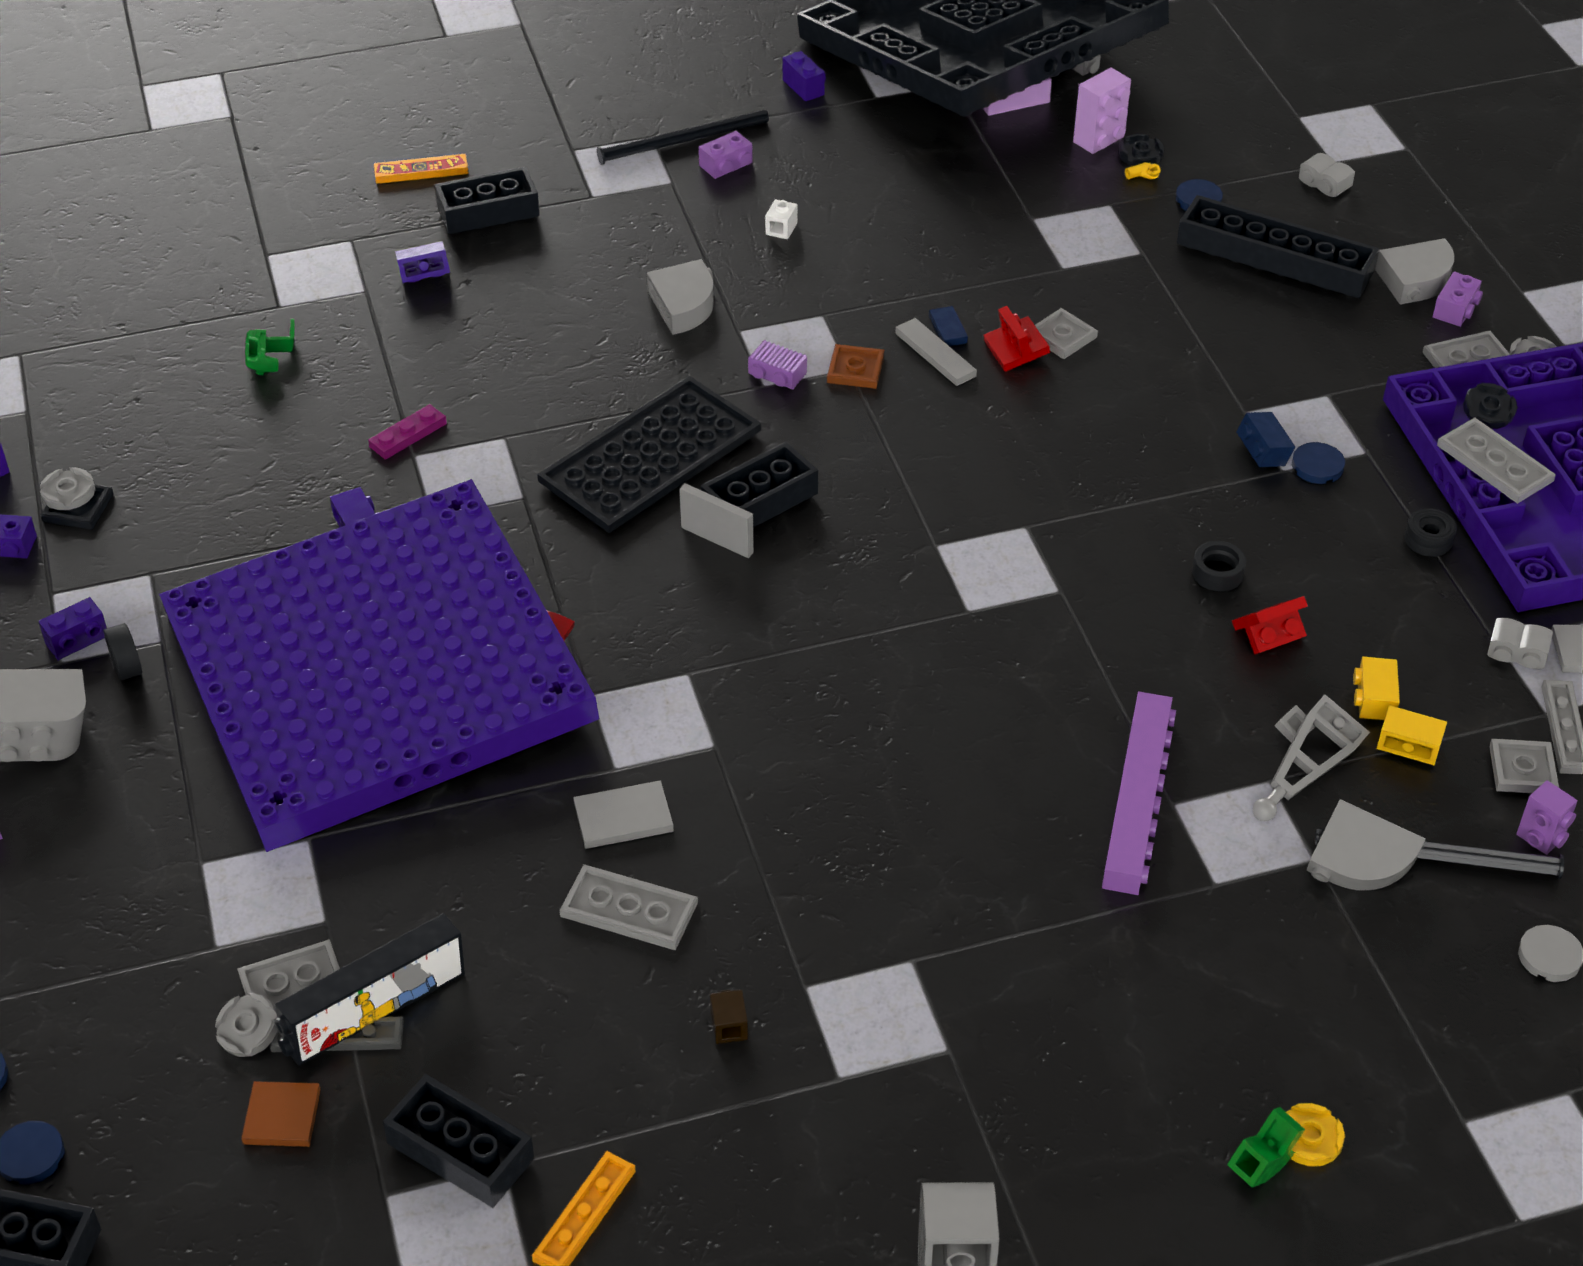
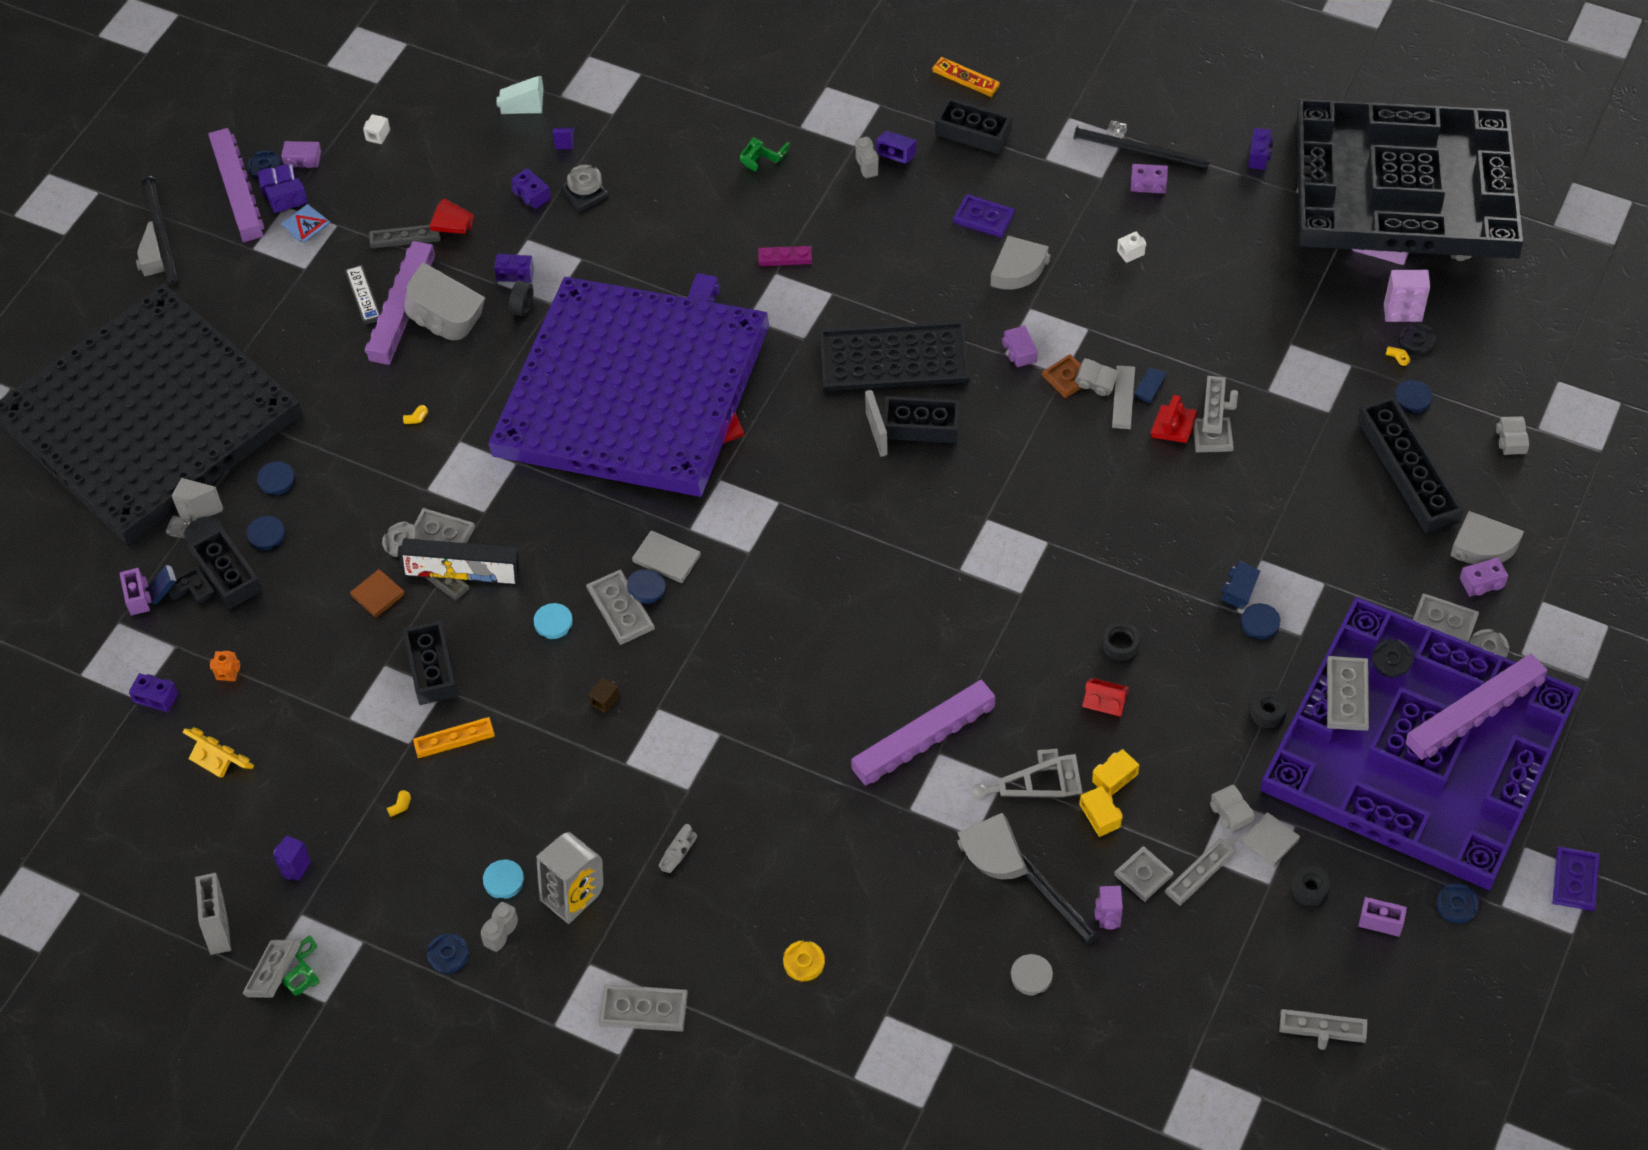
camera: 45 degrees right, 10 degrees up
green brick [1227,1107,1305,1187] -> none
none -> yellow arm [403,405,428,424]
none -> medium azure tile [534,603,573,639]
none -> dark blue tile [627,570,666,603]
none -> light grey hinge [659,824,697,873]
none -> light grey brick [855,137,878,178]
none -> dark purple tile [953,194,1015,238]
none -> light grey brick [1075,358,1118,396]
none -> clear plate [1106,121,1128,139]
none -> light grey plate [1203,376,1238,434]

